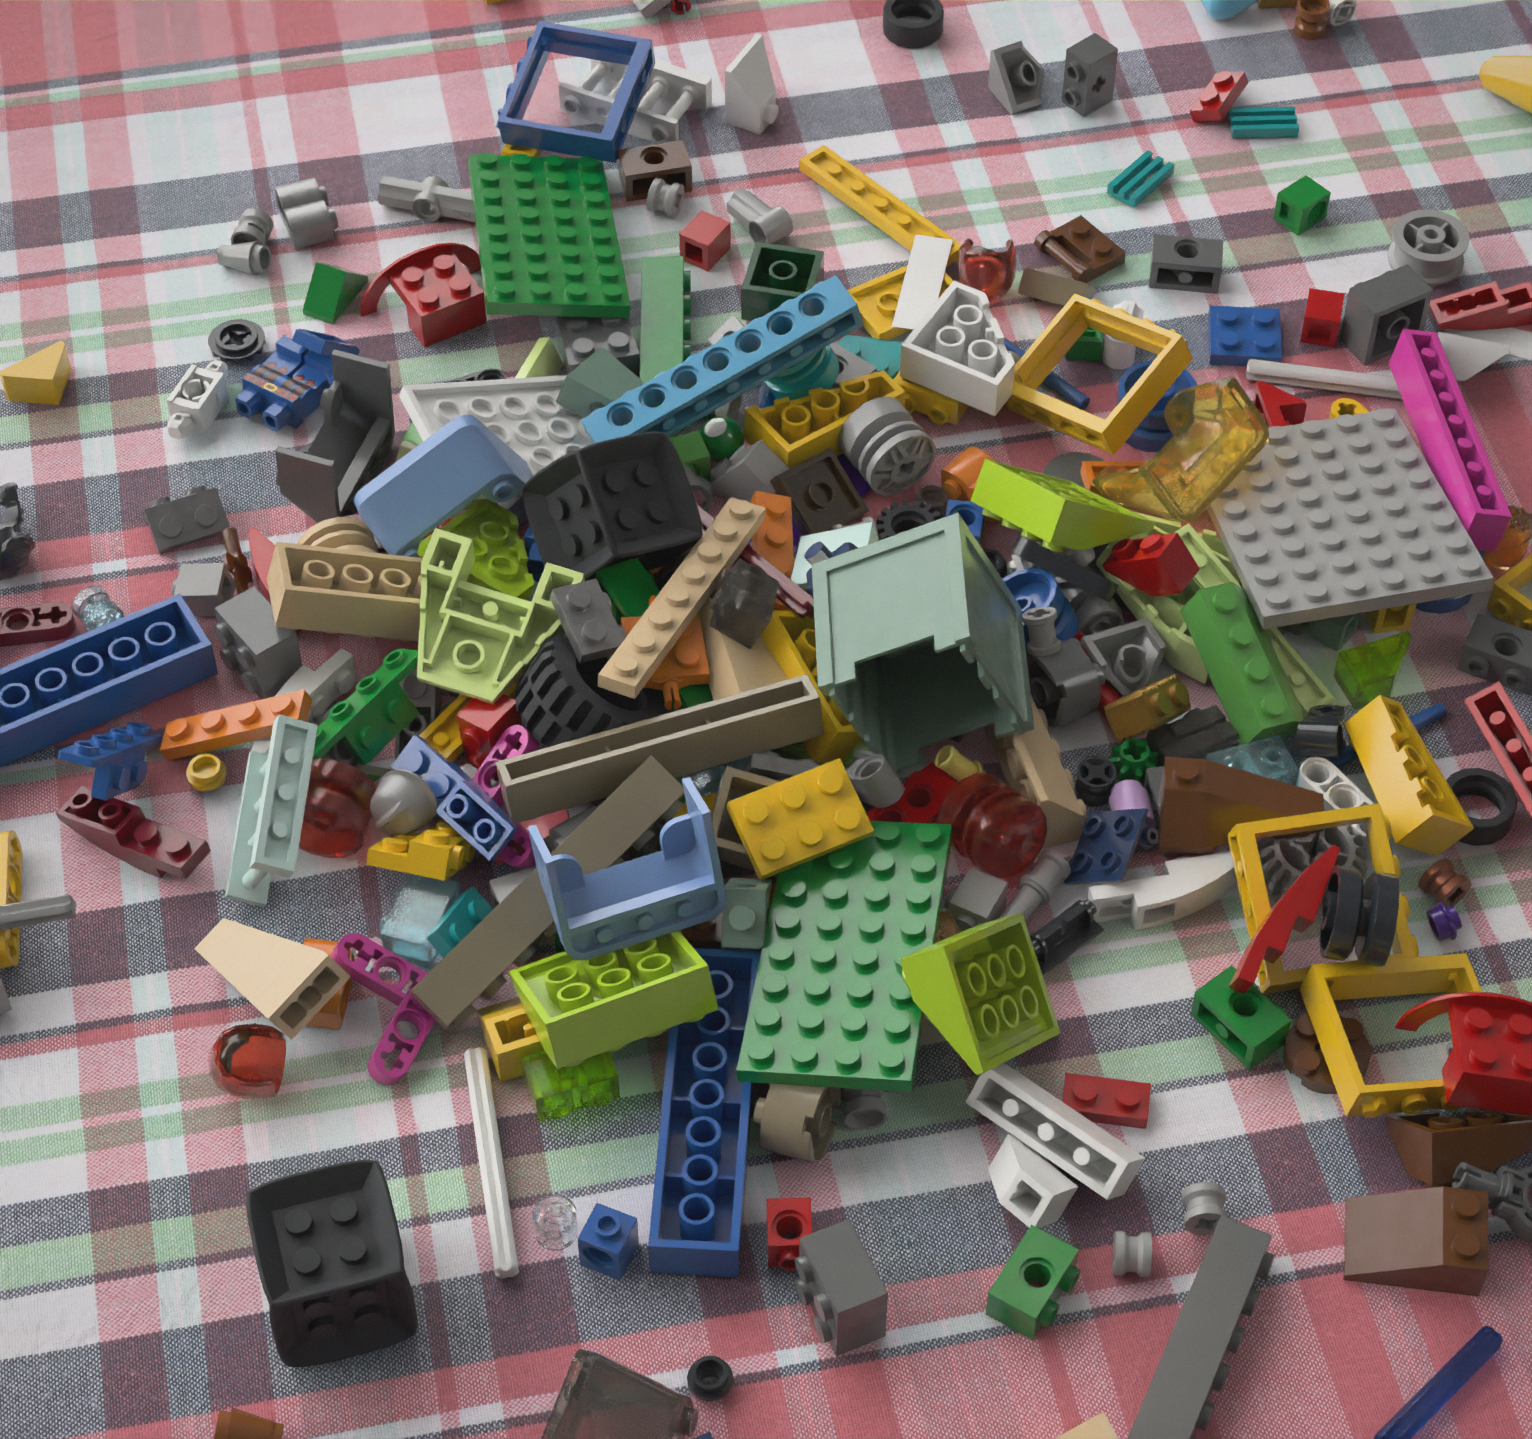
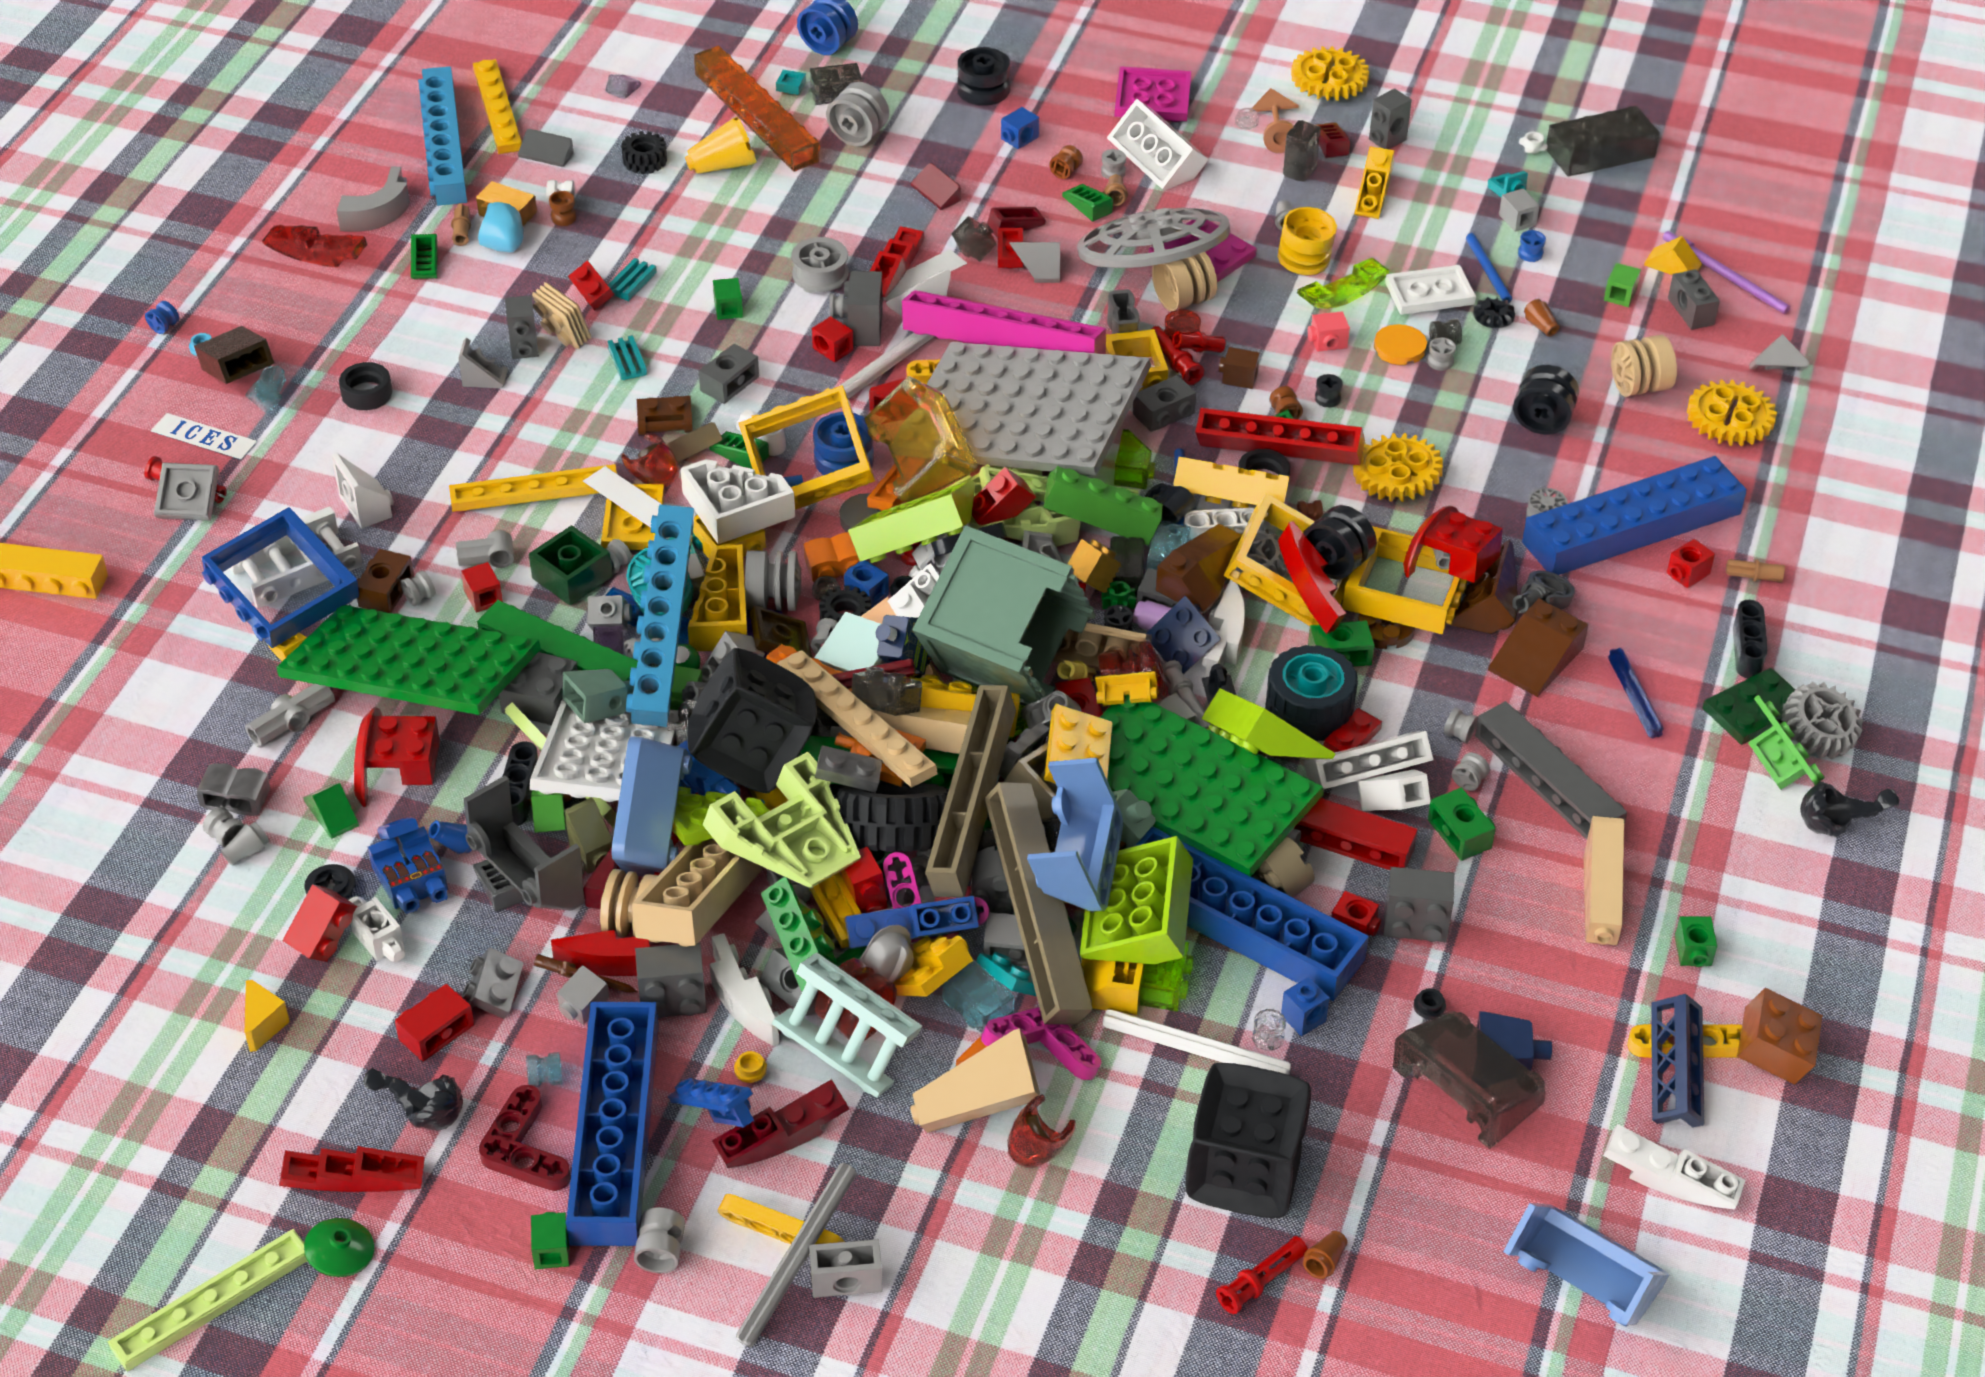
camera: 60 degrees left, 5 degrees down
orange plate [159,689,312,761] -> none
blue plate [1208,305,1282,366] -> none
none -> brick [282,884,357,962]
none -> red brick [395,984,474,1062]
none -> tan brick [532,282,591,349]
none -> black tyre [621,131,667,174]
none -> yellow hinge [1095,672,1159,706]
none -> red pin [1216,1236,1308,1315]
none -> black wheel [1265,645,1358,741]
none -> red brick [1294,798,1418,870]

